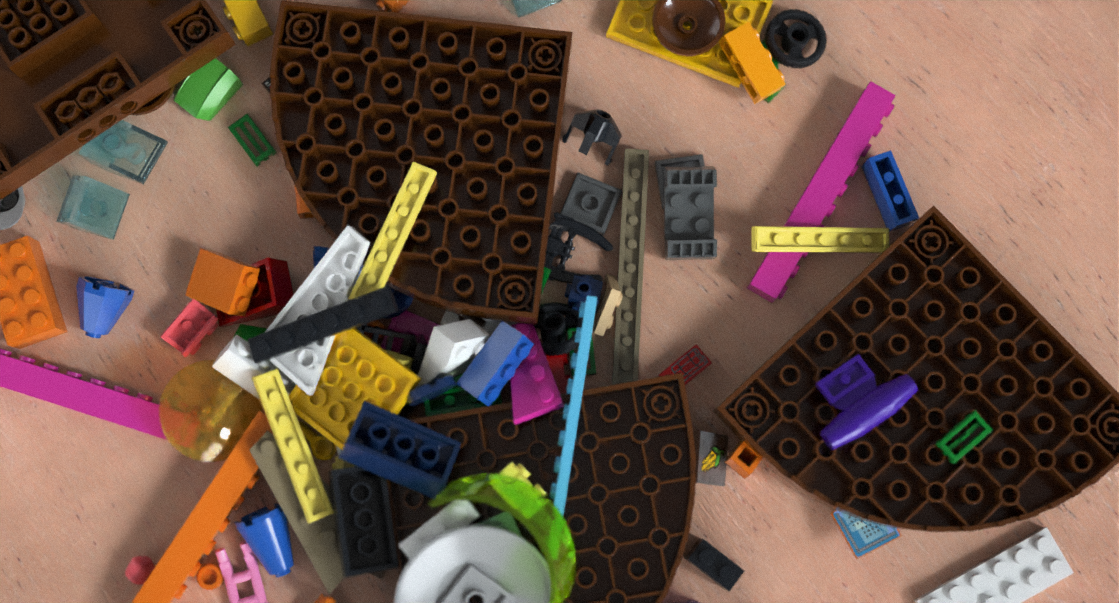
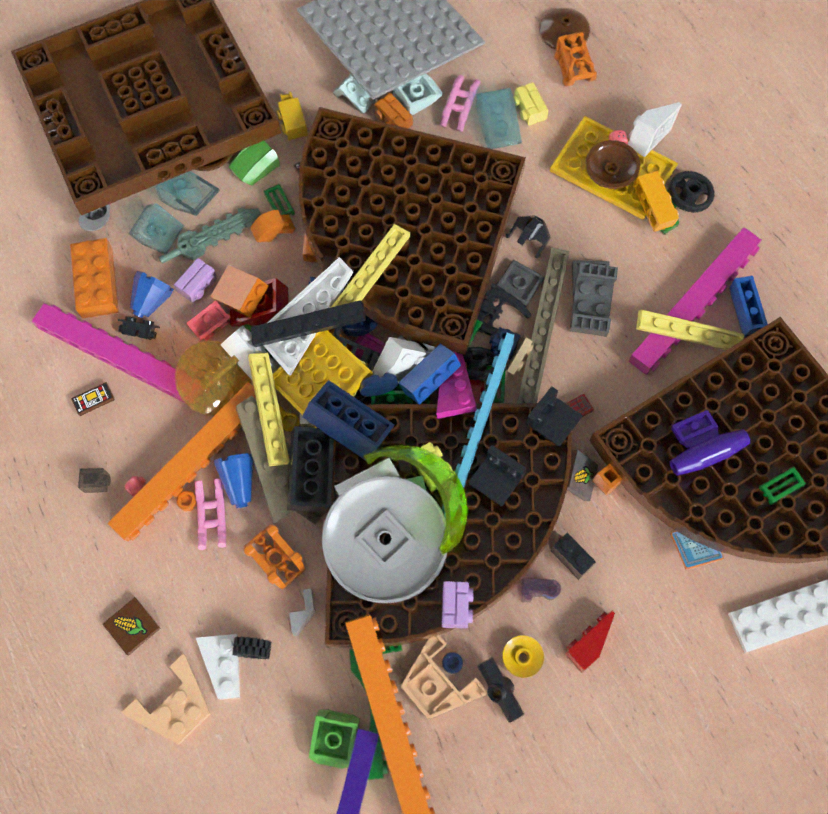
camera: 15 degrees right, 10 degrees down
none -> tile [71,382,115,416]
none -> clear smoke brick [78,468,111,493]
none -> black hinge [118,316,160,340]
none -> sand green bar [159,207,261,264]
none -> lavender brick [174,258,217,303]
none -> orange brick [250,210,296,242]
none -> black bracket [469,445,526,506]
none -> black bracket [527,386,582,447]

